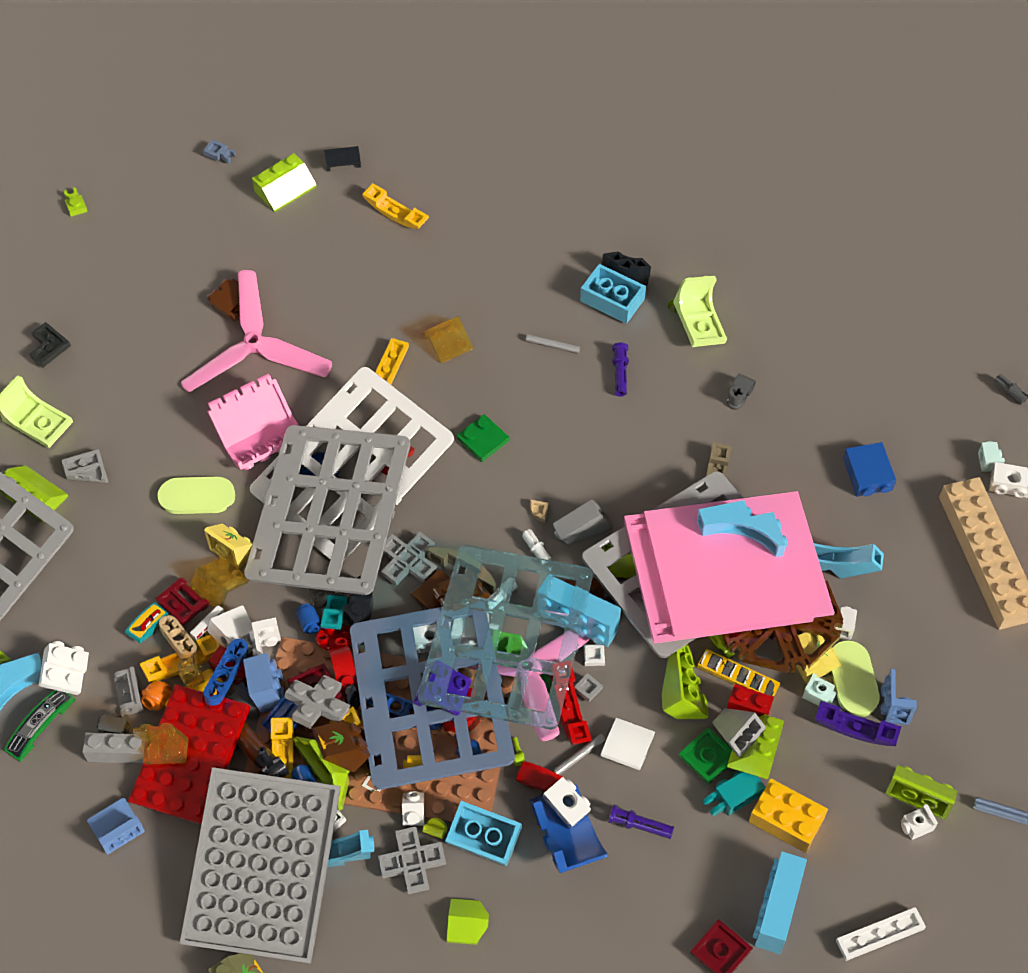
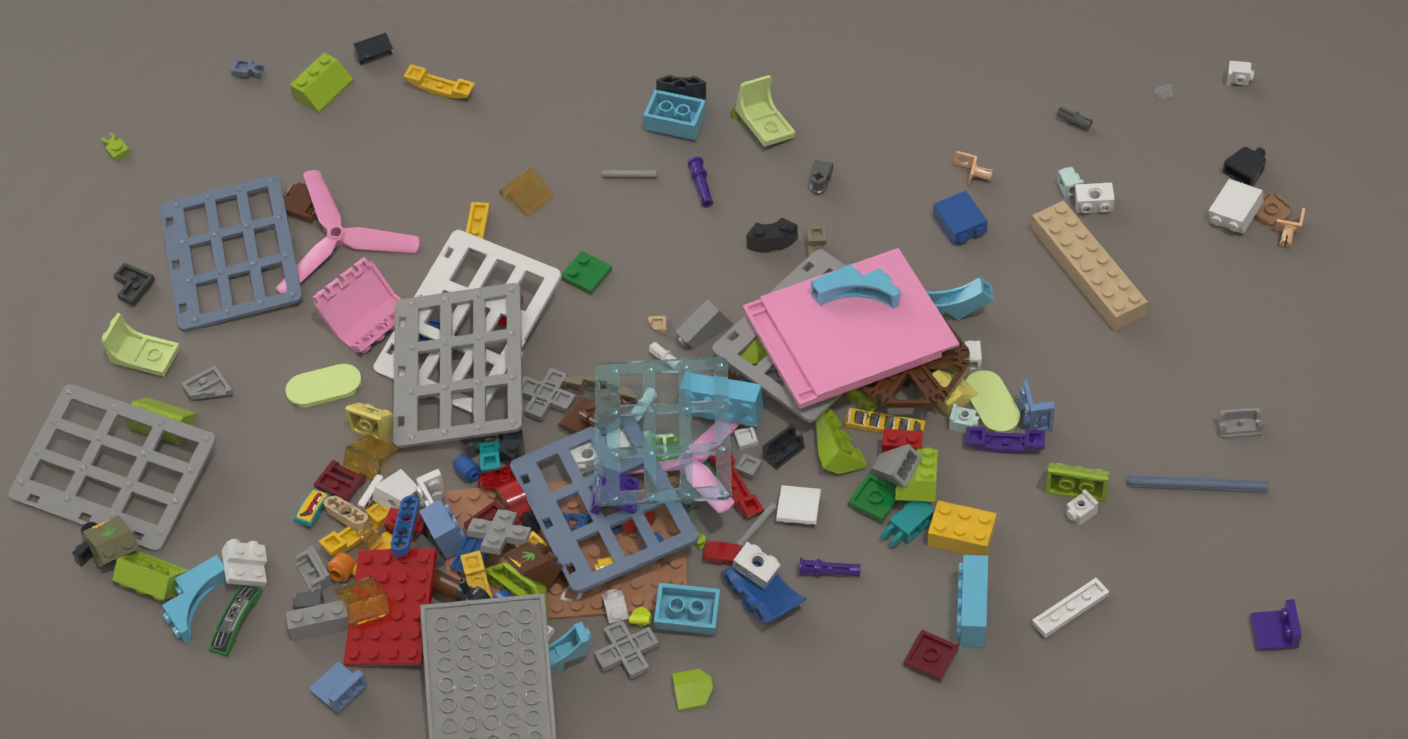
camera: 10 degrees left, 5 degrees down
none -> sand blue door [160,175,303,332]
none -> black brick [746,218,798,253]
none -> black hinge [762,424,805,470]
none -> light nougat bracket [953,151,993,185]

